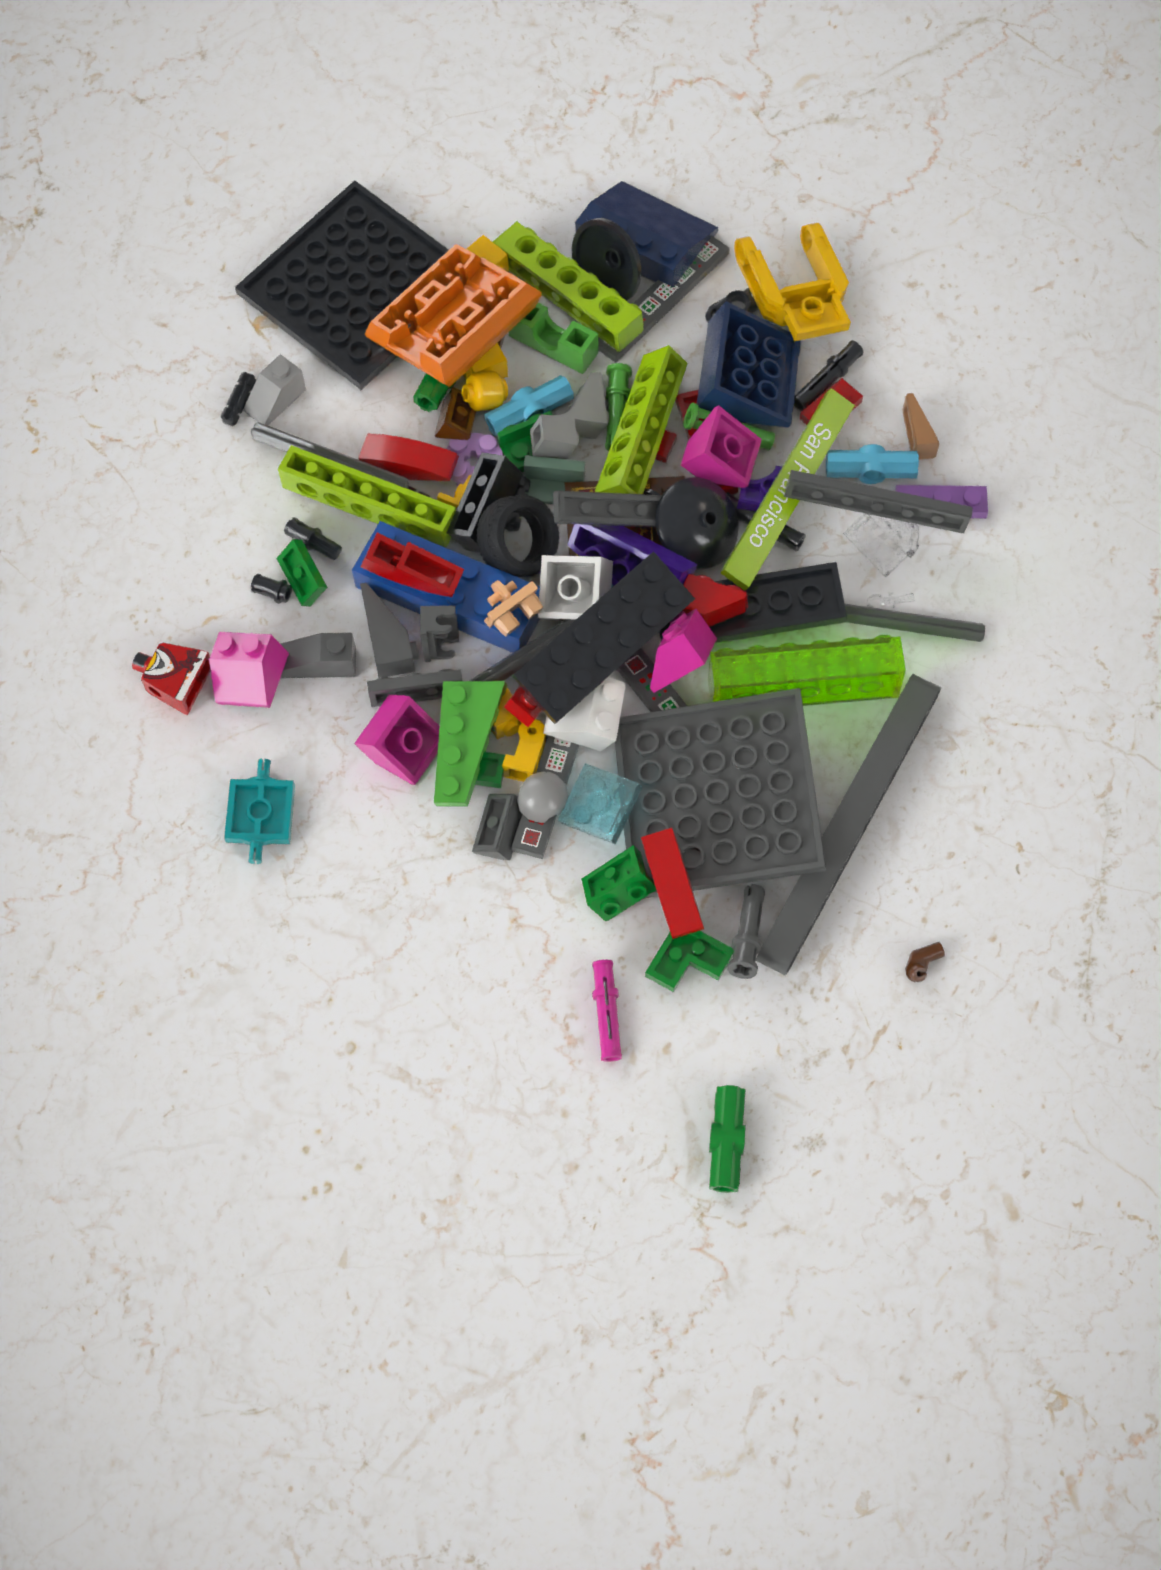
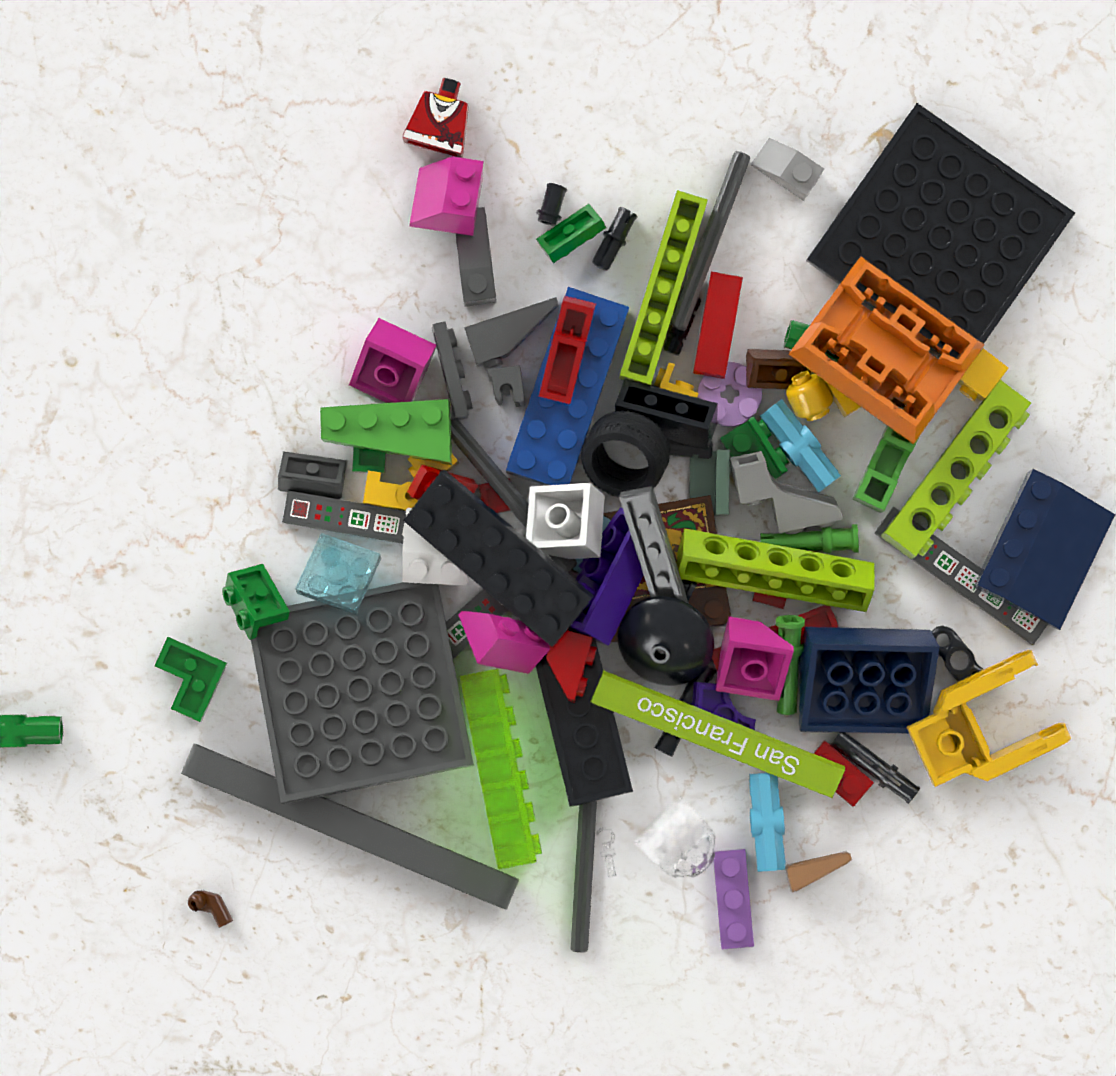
camera: 85 degrees right, 20 degrees up
black axle [221,372,256,426] -> none
teal plate [224,759,295,864] -> none
light nougat hips [484,580,543,637] -> none
light grey hair [517,771,569,823] -> none
black dish [571,218,641,301] -> none
dark pink pin [592,959,622,1062] -> none
red slope [641,827,704,939] -> none
dark grey pin [728,884,765,979] -> none
dark grey tile [784,470,973,533] -> none

